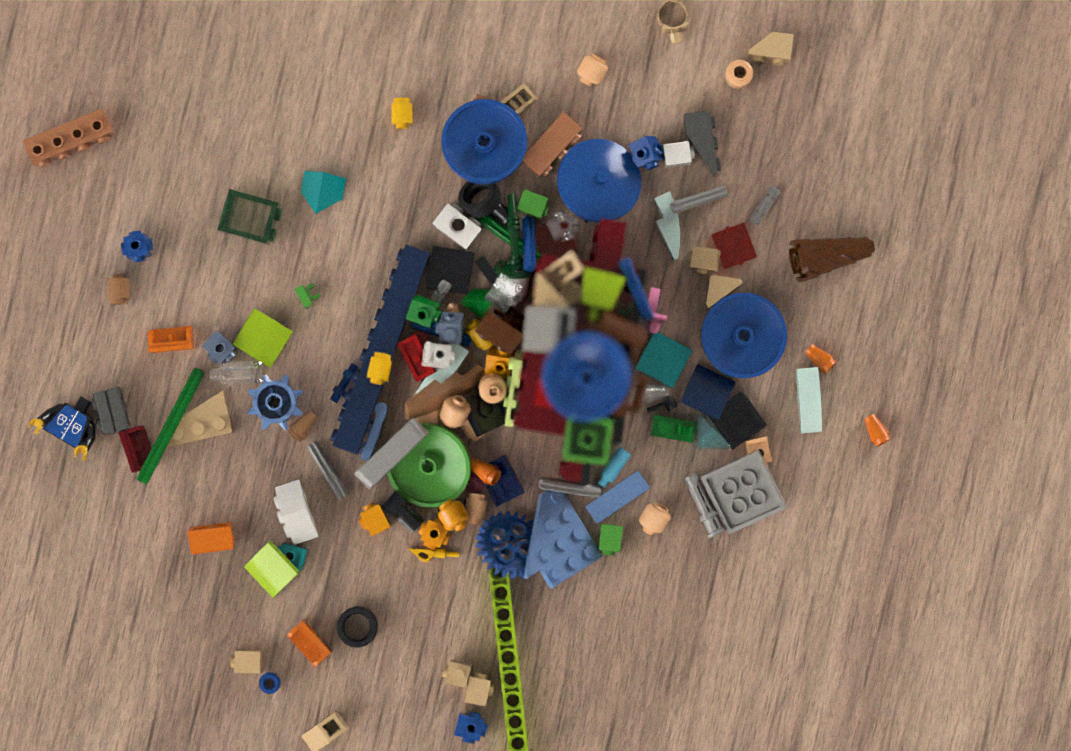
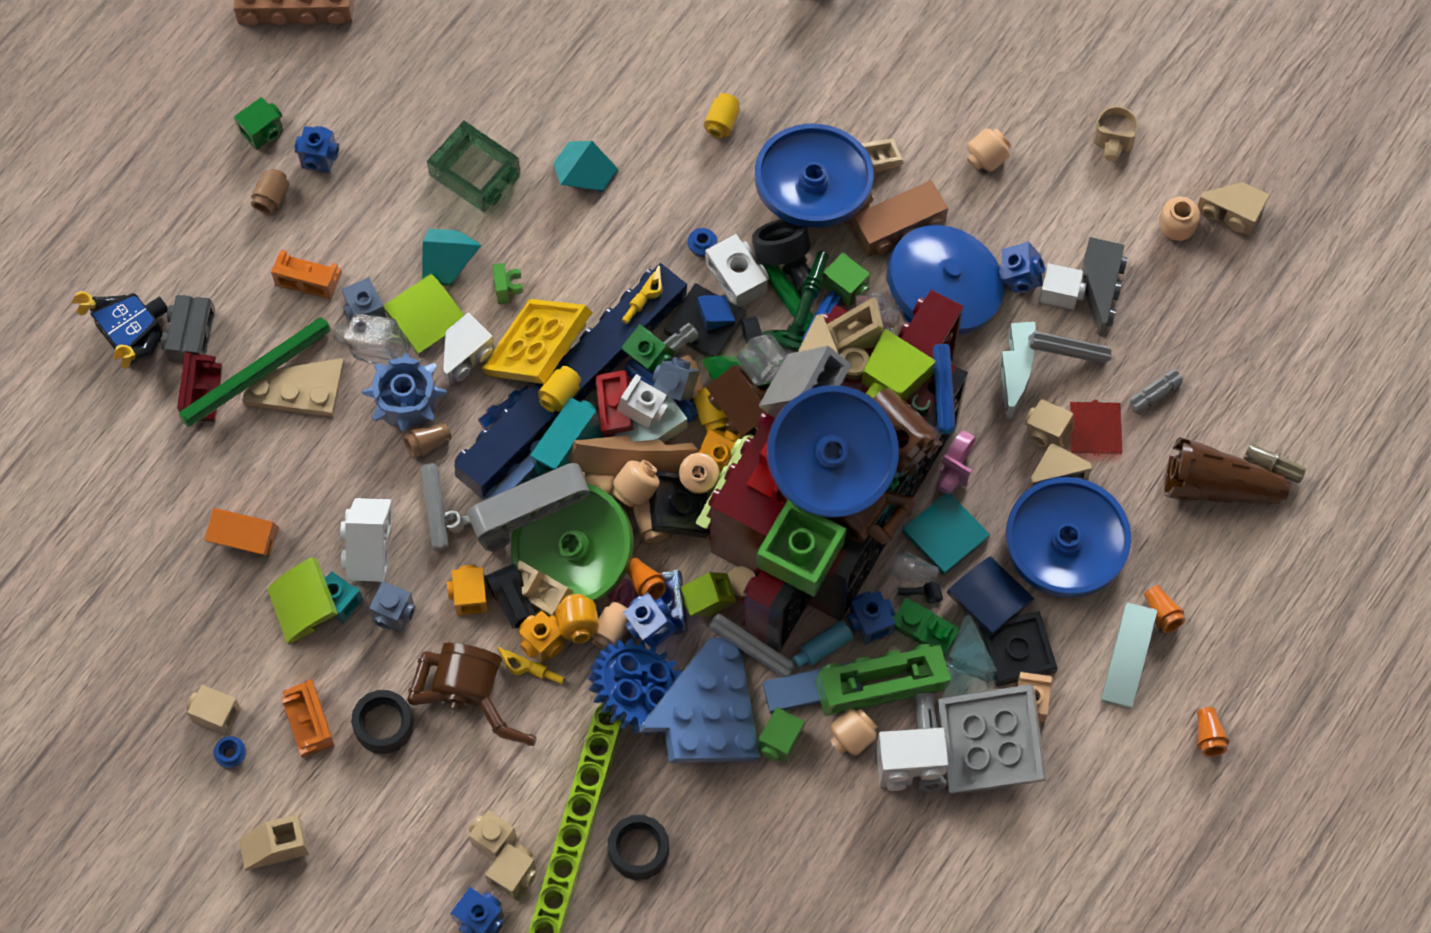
camera: 25 degrees right, 20 degrees down
none -> green brick [234,97,284,150]
none -> sand blue brick [369,581,416,632]
none -> reddish brown piece [407,642,537,746]
none -> teal slope [422,229,482,286]
none -> white slope [443,312,495,386]
none -> white hand [444,510,471,533]
none -> yellow plate [481,299,593,384]
none -> tan slope [517,560,573,617]
none -> teal brick [530,398,605,477]
none -> black tyre [608,815,669,880]
none -> yellow hand [621,266,663,324]
none -> brick [623,593,678,649]
none -> lime brick [681,572,737,617]
none -> blue plate [688,228,717,257]
none -> blue slope [697,295,735,331]
none -> tan tile [728,566,756,599]
none -> bright green brick [815,644,951,716]
none -> blue brick [847,591,895,645]
none -> white brick [876,728,948,791]
none -> dark tan axle [1244,443,1306,483]

